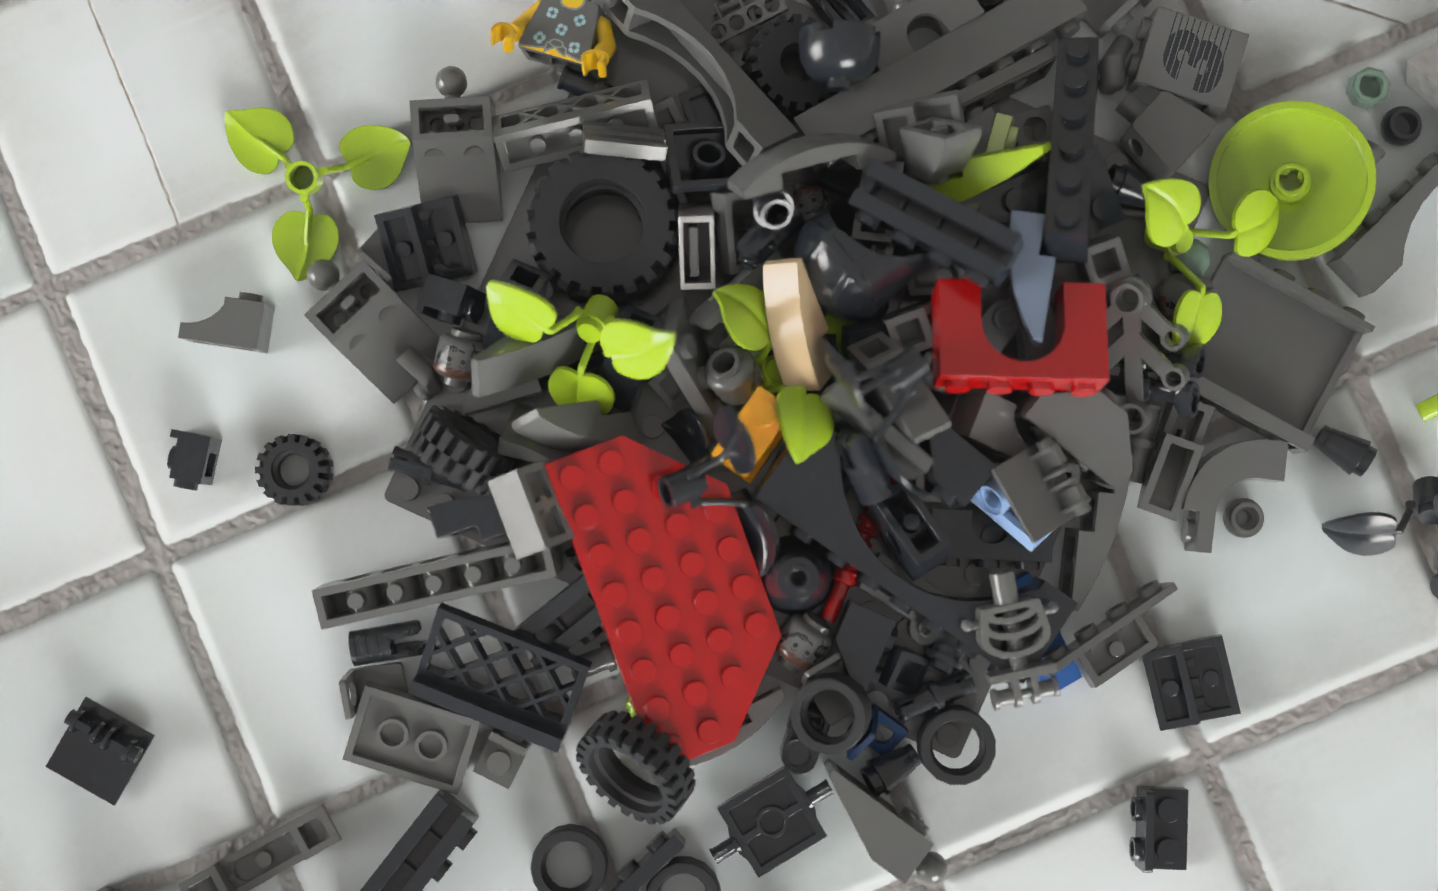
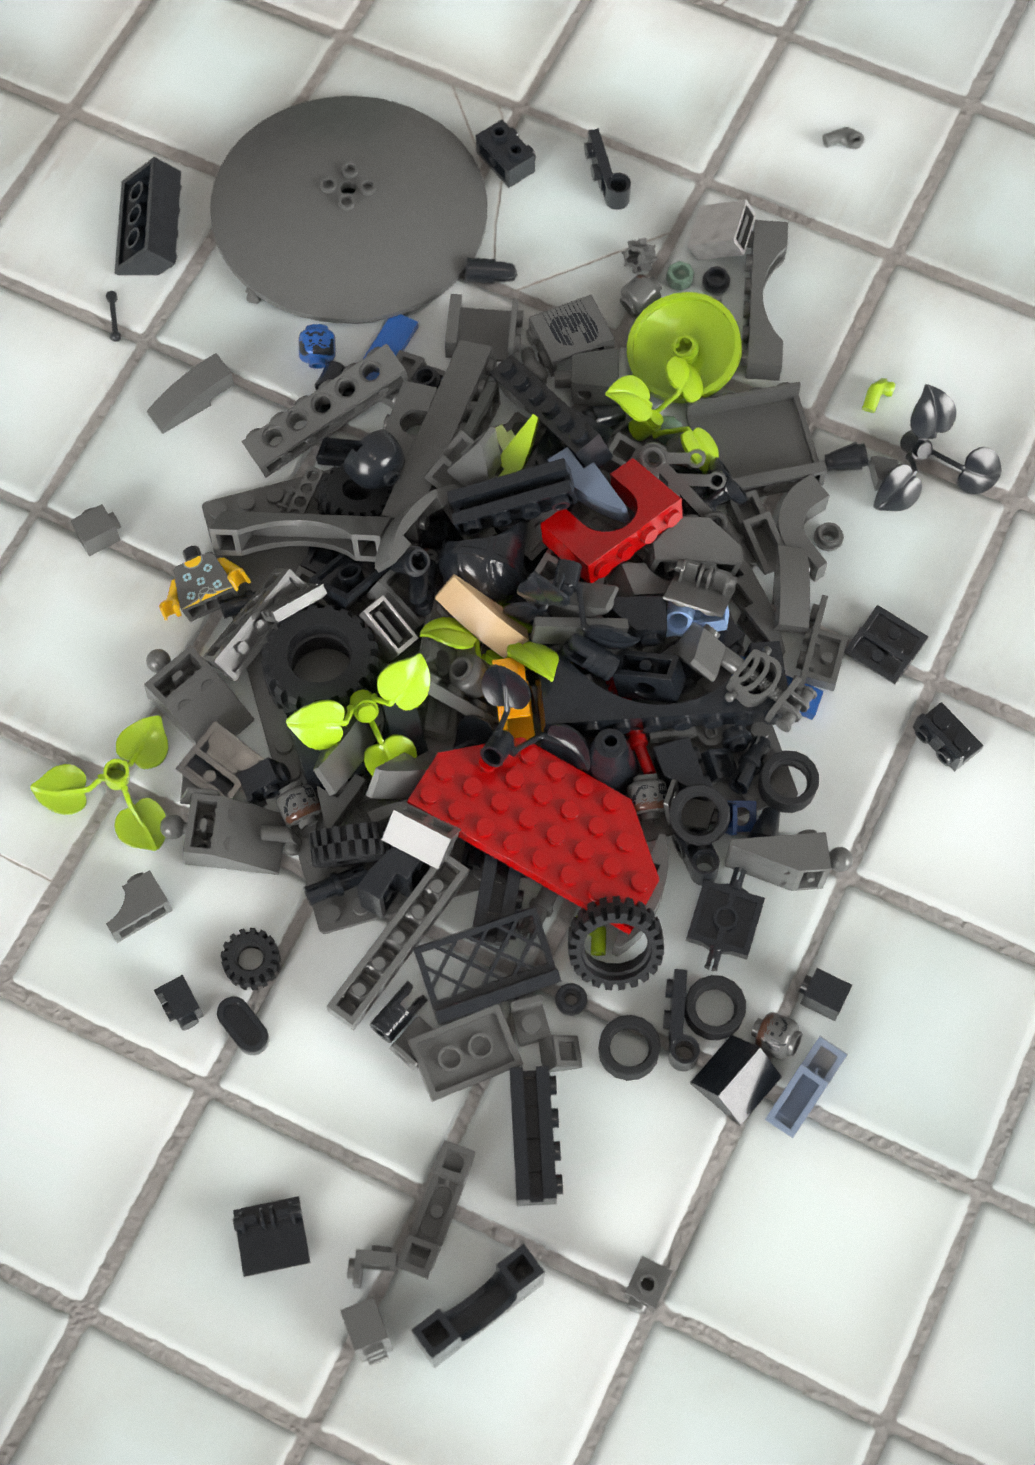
camera: 40 degrees left, 20 degrees down
none -> black tile [217,996,269,1055]
none -> dark grey bracket [347,1245,398,1289]
none -> dark grey slope [539,1035,583,1073]
none -> black plate [555,983,587,1016]
none -> dark grey head [620,274,662,316]
none -> dark grey gear [621,238,658,274]
none -> dark grey slope [671,622,726,682]
none -> dark grey slope [772,545,810,634]
none -> dark grey slope [869,456,899,491]

